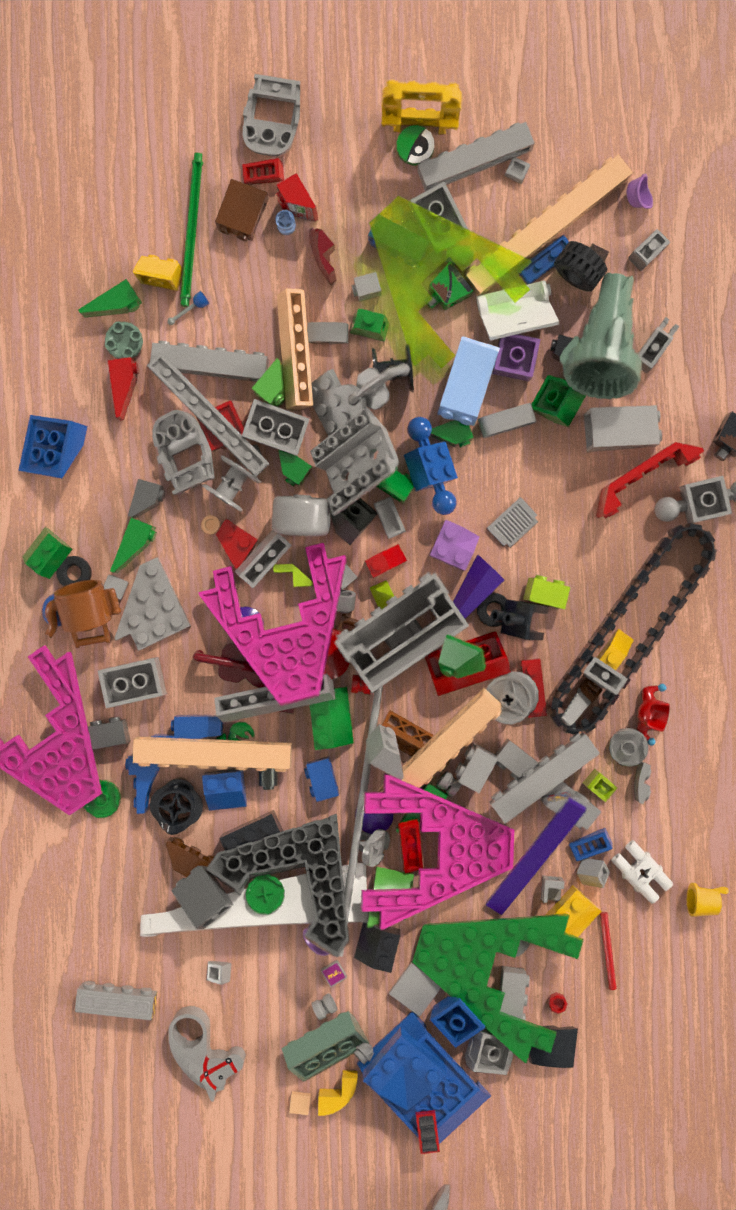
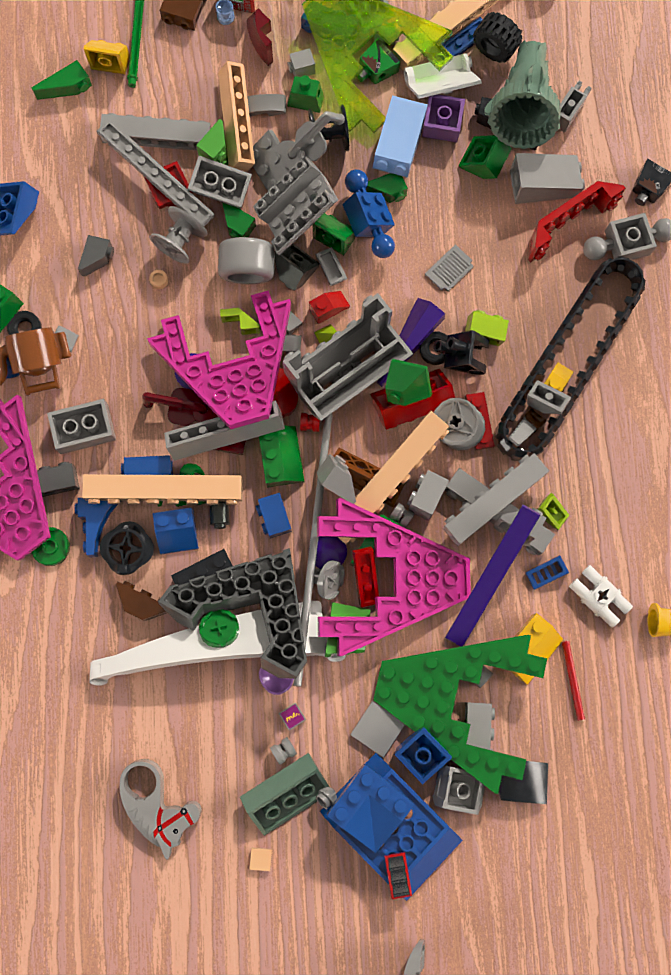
camera: 10 degrees left, 10 degrees down
light grey brick [75,981,157,1020] -> none
sand green dish [105,321,143,359] -> none
red slope [108,357,139,421] -> none
green slope [110,518,157,573] -> none
light grey wing [115,557,191,651] -> none
light grey slope [152,410,215,495] -> none
hinge [167,291,210,325] -> none
dark grey brick [171,866,234,929] -> none
light grey slope [207,961,231,985] -> none
red wing [216,519,258,570] -> none
light grey brick [235,530,292,588] -> none
yellow brick [318,1070,358,1116] -> none
black slope [354,922,401,973] -> none
medium lavender slope [429,520,480,571] -> none
light grey beam [478,403,536,438] -> none
light grey panel [541,876,565,903] -> none
red tile [548,992,568,1014] -> none
light grey panel [576,858,610,888] -> none
light grey tile [609,728,648,767] -> none
light grey slope [628,229,670,271] -> none
light grey slope [634,761,651,804] -> none
red piece [636,683,670,746] -> none

